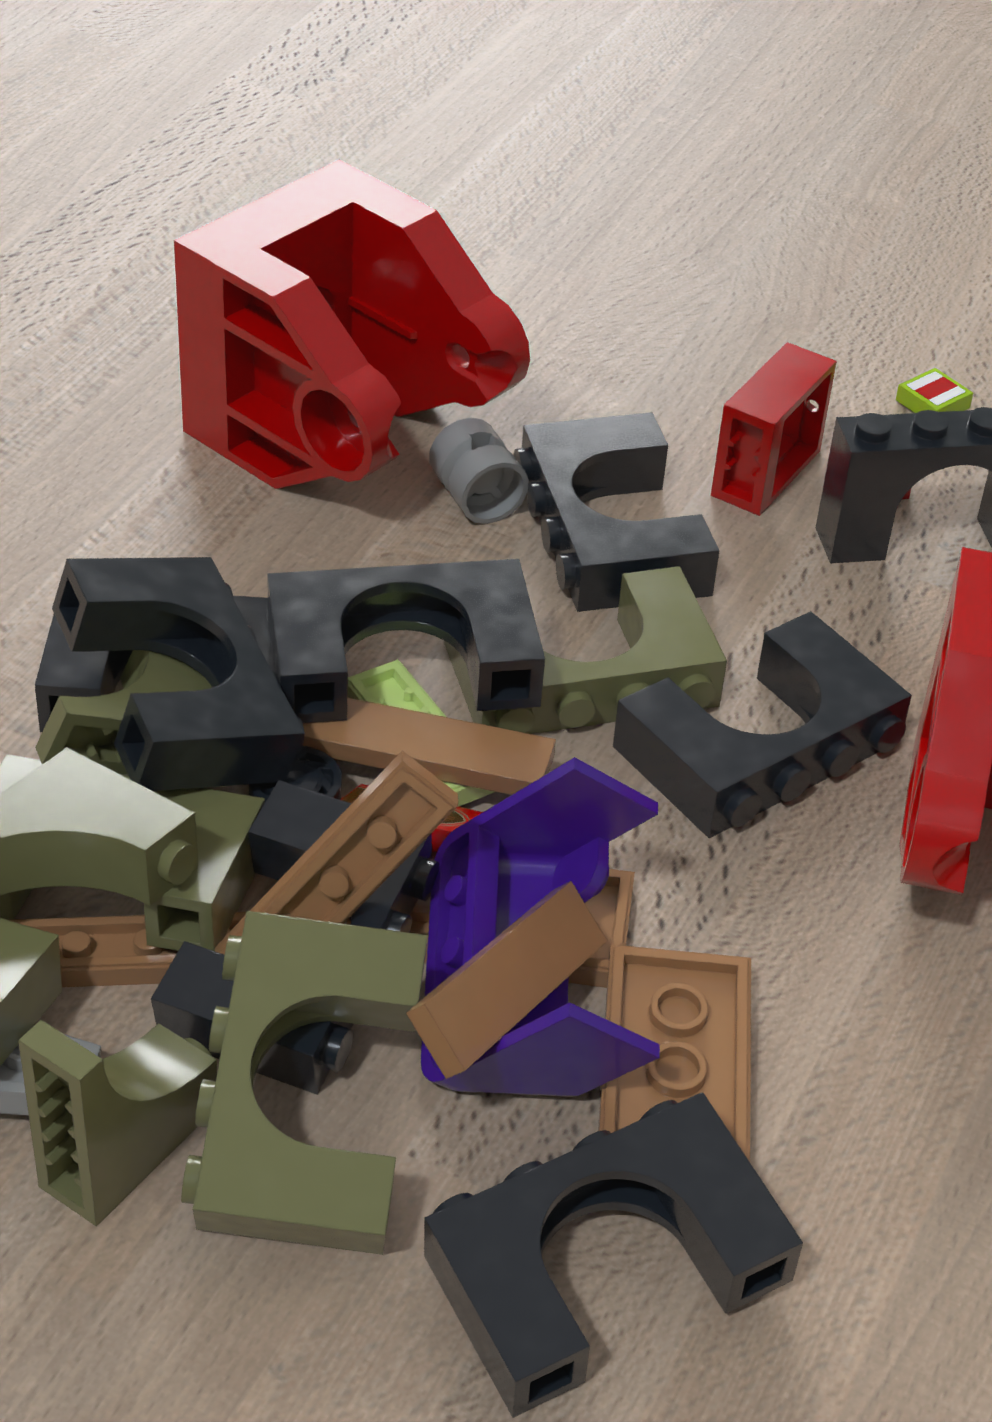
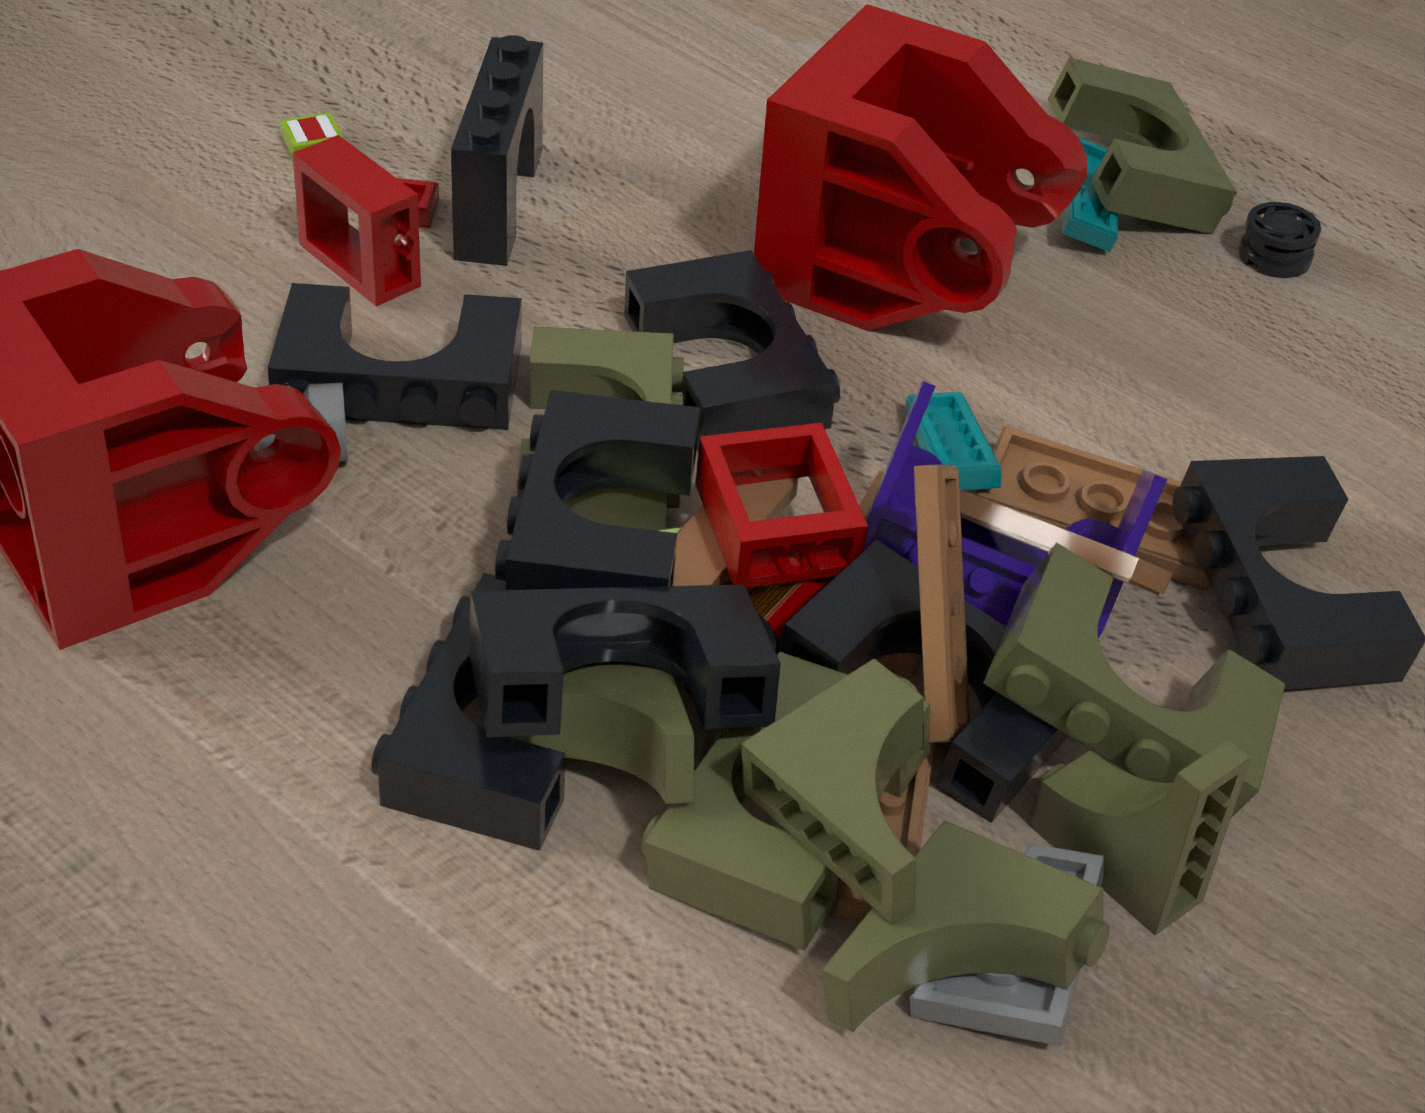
camera: 75 degrees left, 0 degrees up
none -> red window [695,423,868,588]
none -> teal plate [905,392,1002,490]

